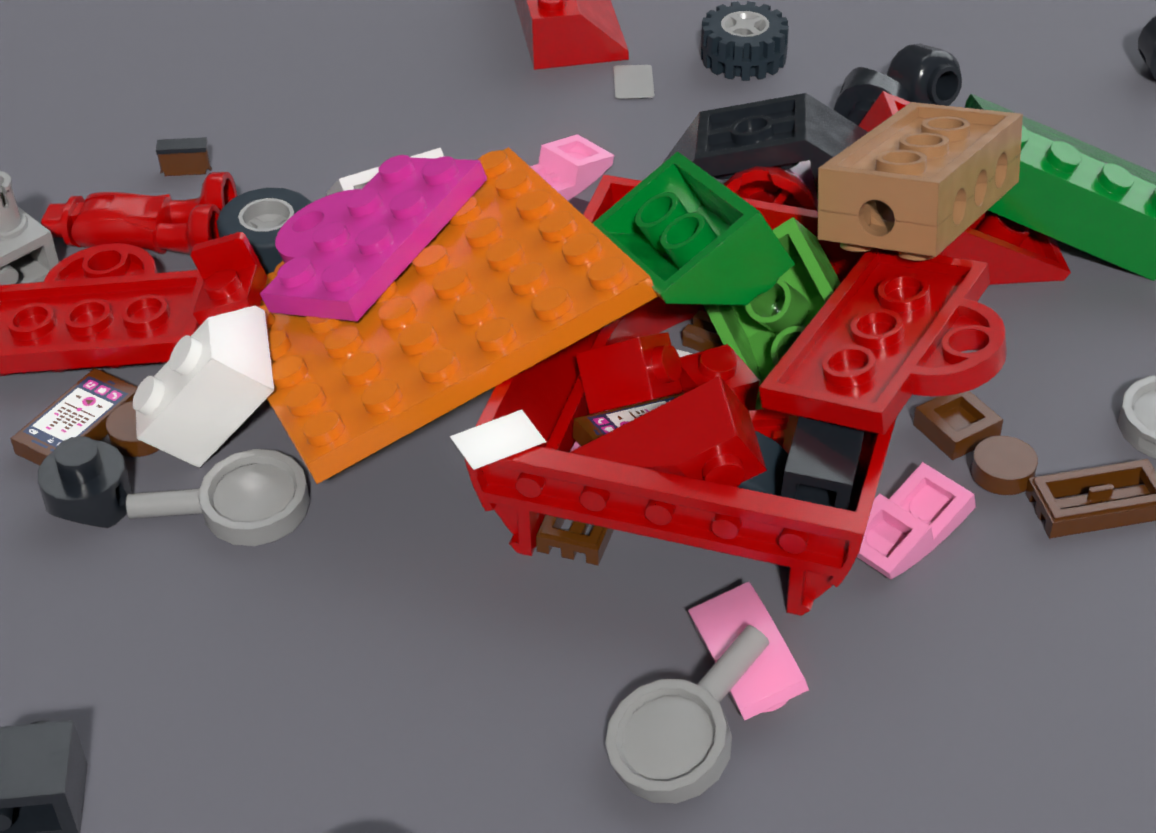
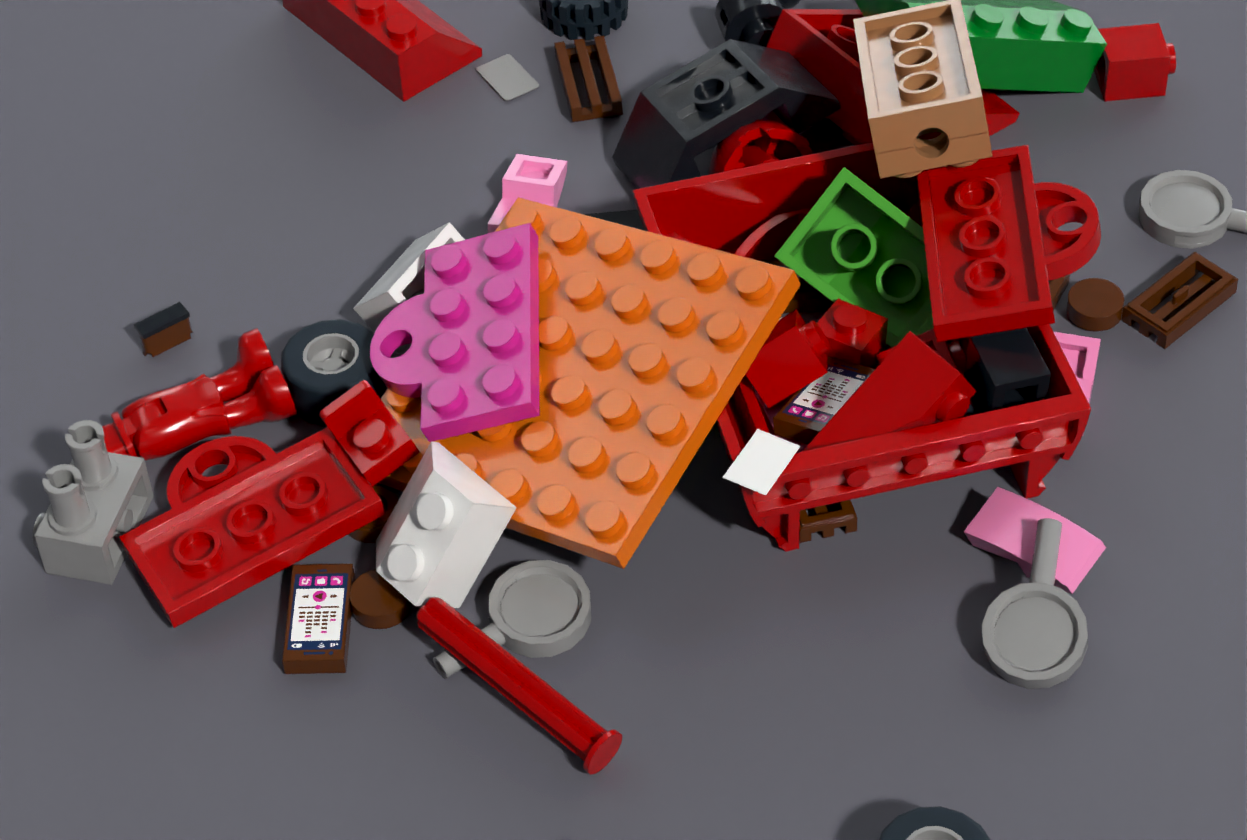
camera: 30 degrees left, 5 degrees up
black piece [38,436,132,528] -> none
green slope [593,151,795,305] -> none
none -> red axle [416,597,622,775]
none -> reddish brown tile [554,35,623,122]

